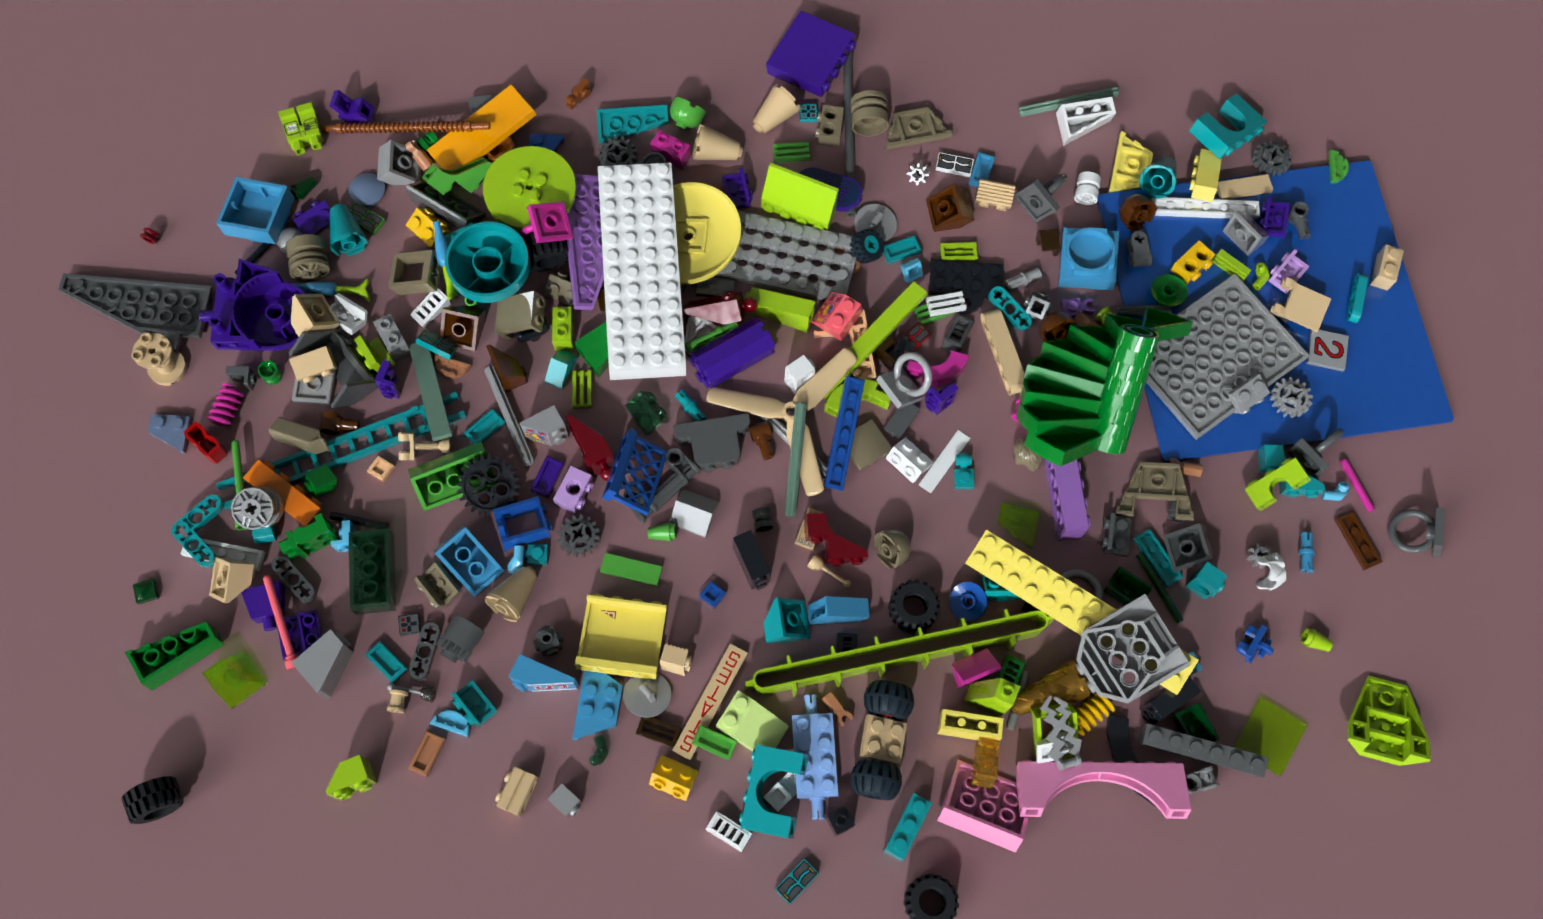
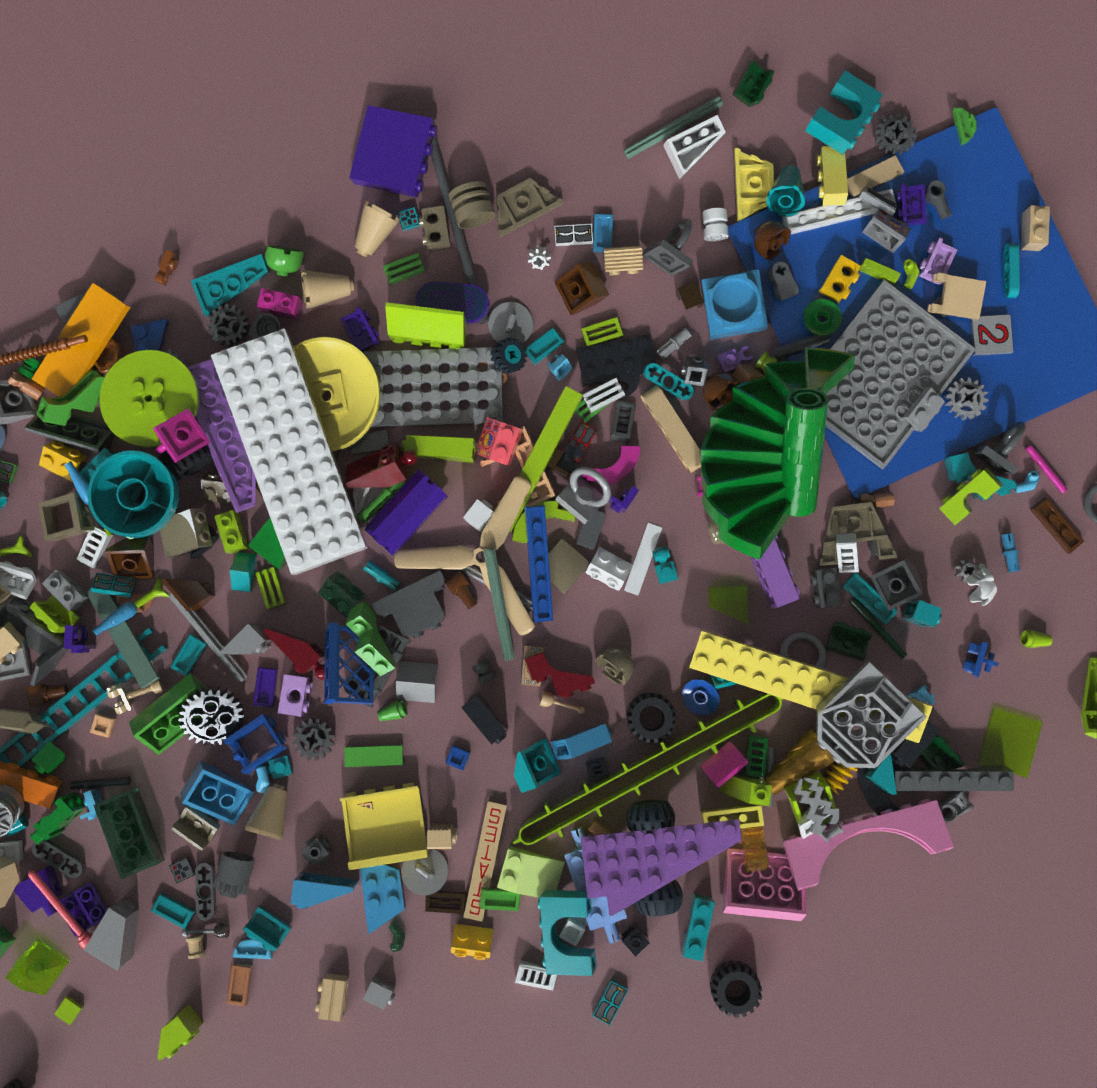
camera: 10 degrees left, 15 degrees up
none -> lime tile [54,996,83,1025]
none -> dark azure piece [92,578,169,636]
none -> bright green arch [346,601,396,676]
none -> medium lavender wing [581,819,742,916]
none -> dark green bracket [732,60,774,107]
none -> white slope [836,533,859,573]
none -> dark grey tile [859,186,898,216]
none -> teal slope [865,754,897,794]

